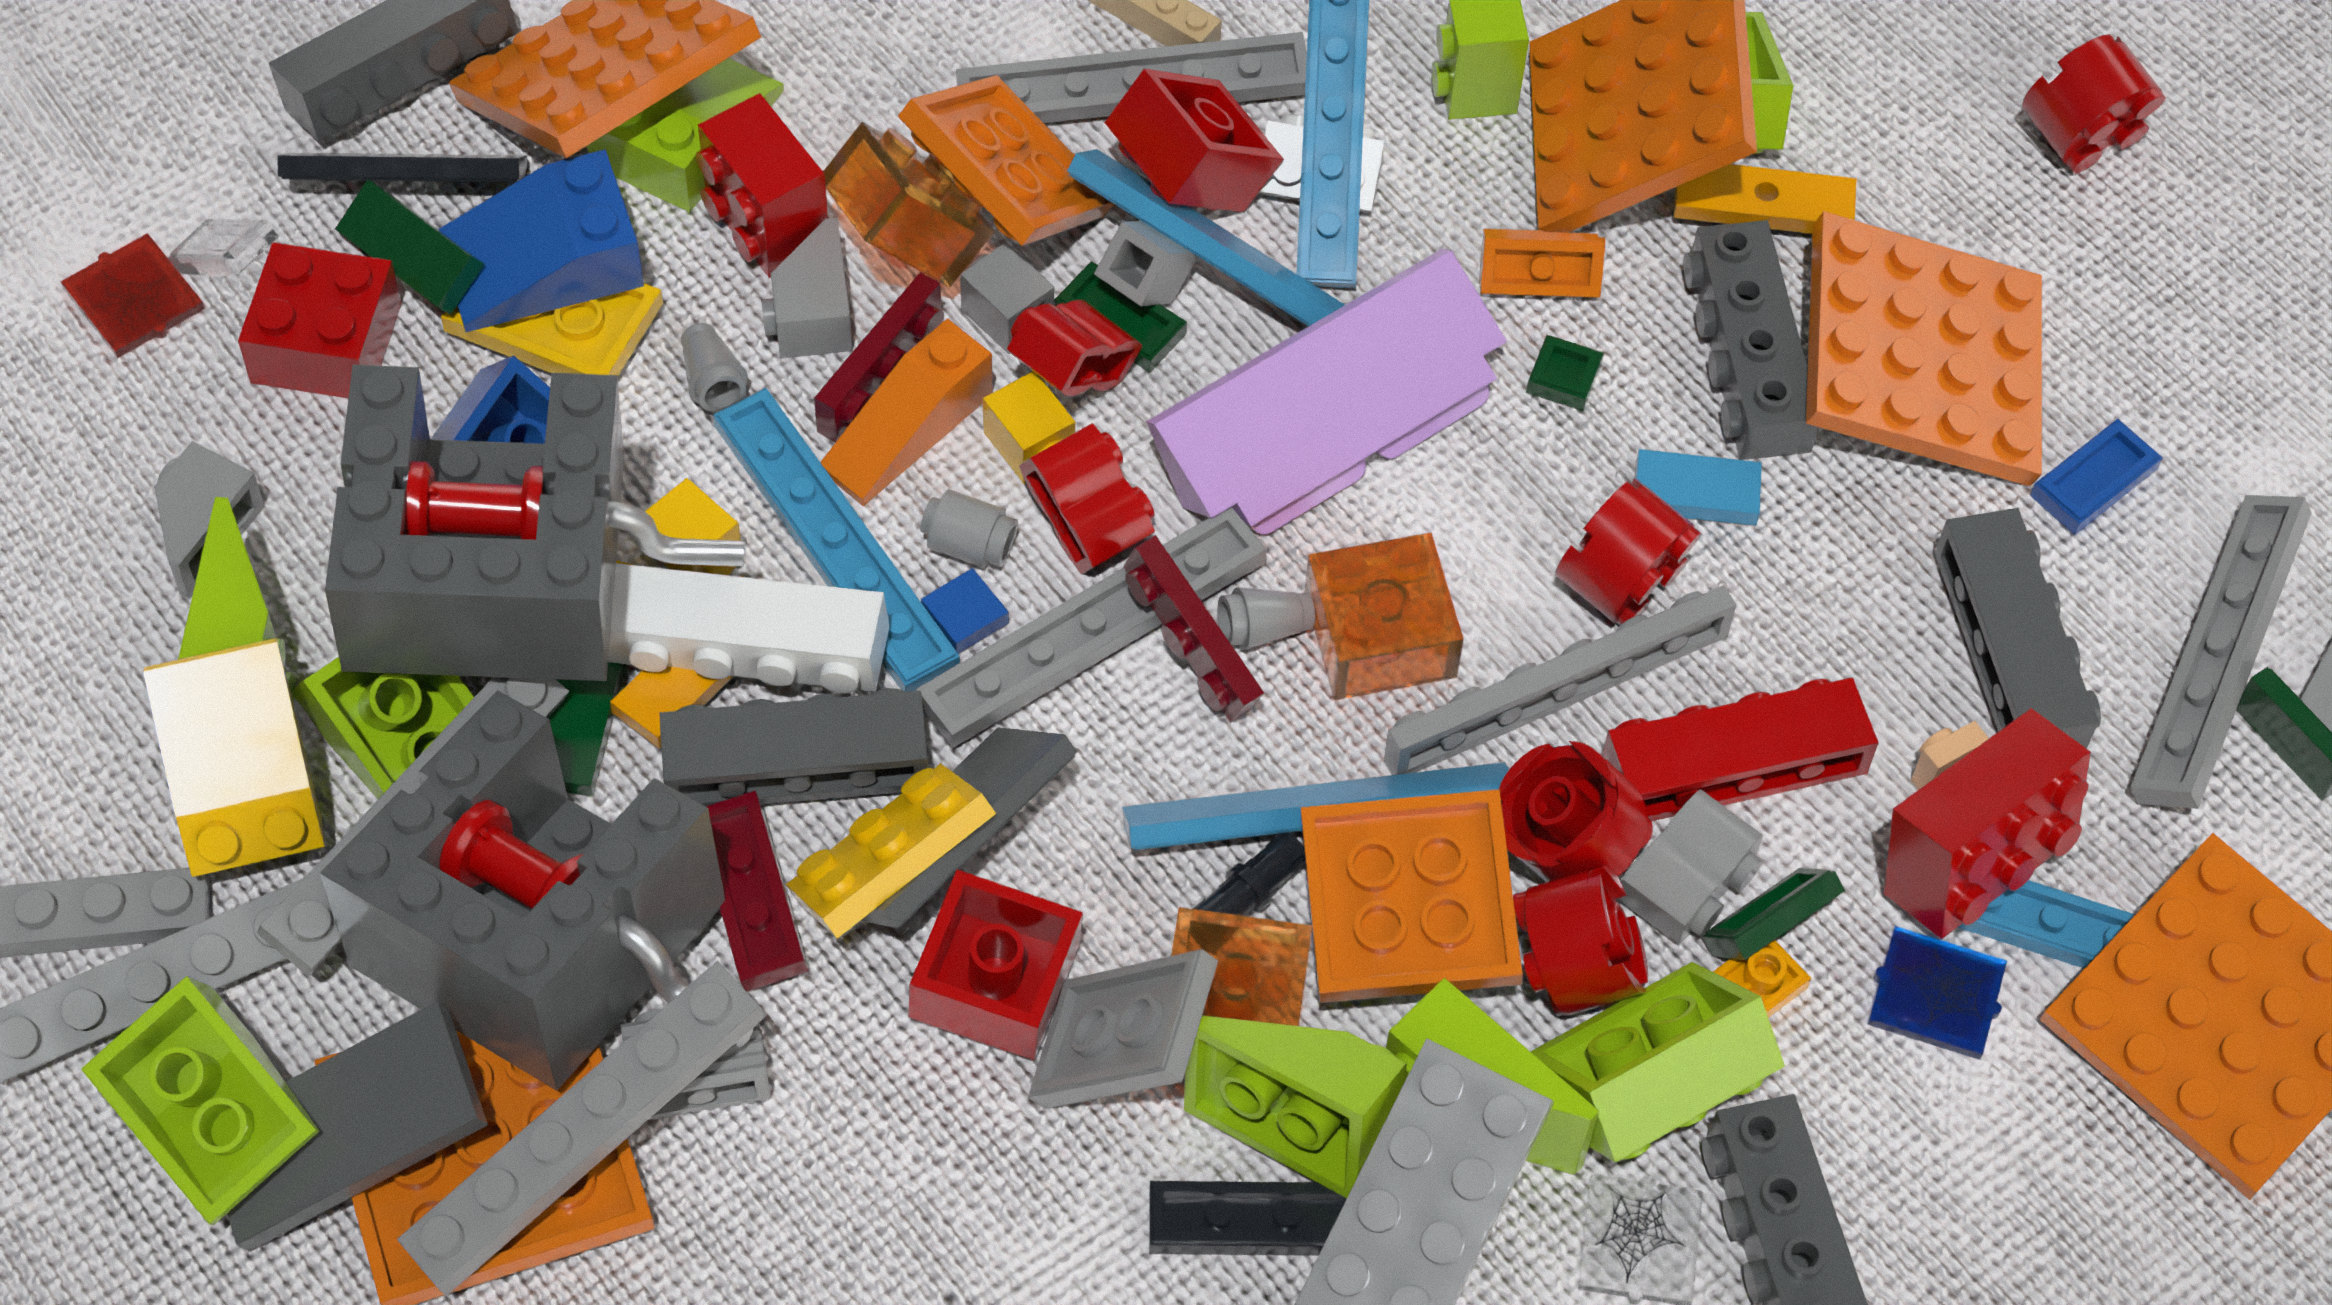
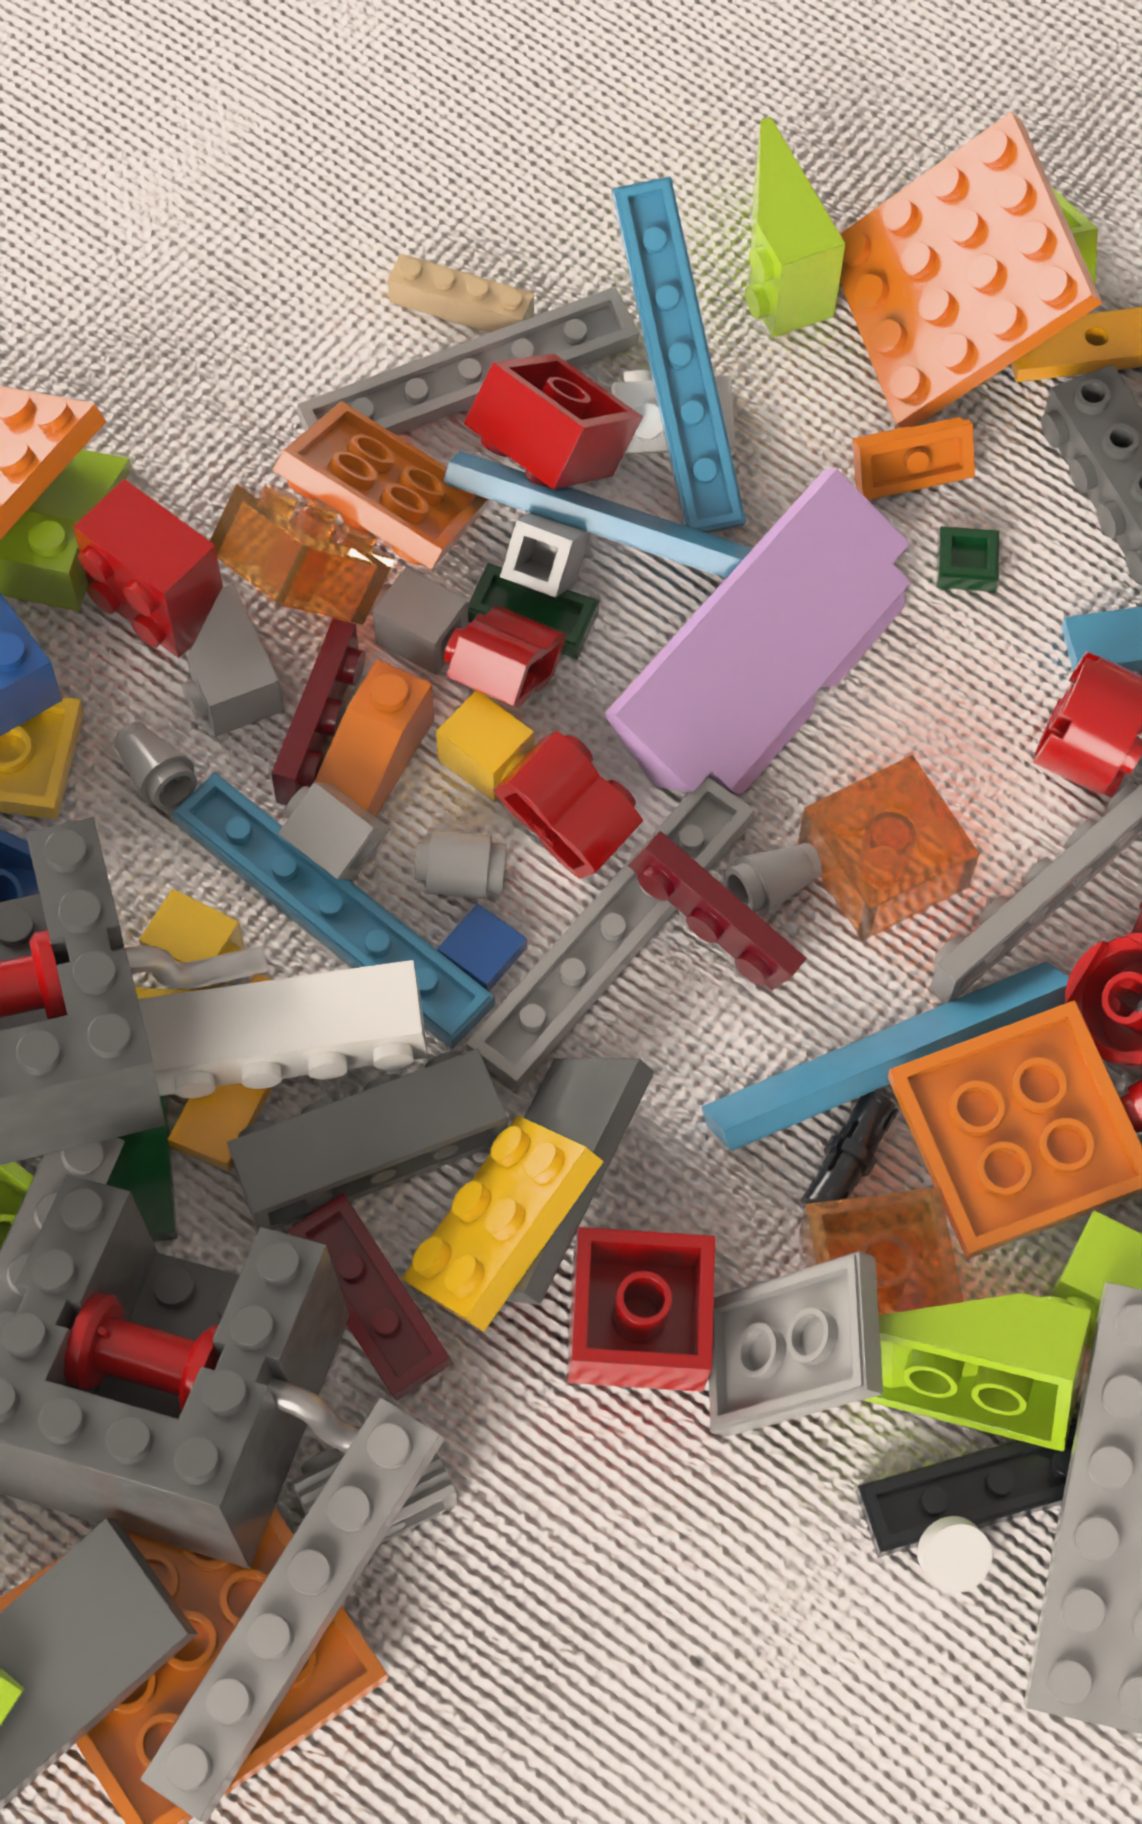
camera: 15 degrees left, 5 degrees up
none -> light grey brick [278,782,391,880]
none -> white tile [917,1516,993,1593]

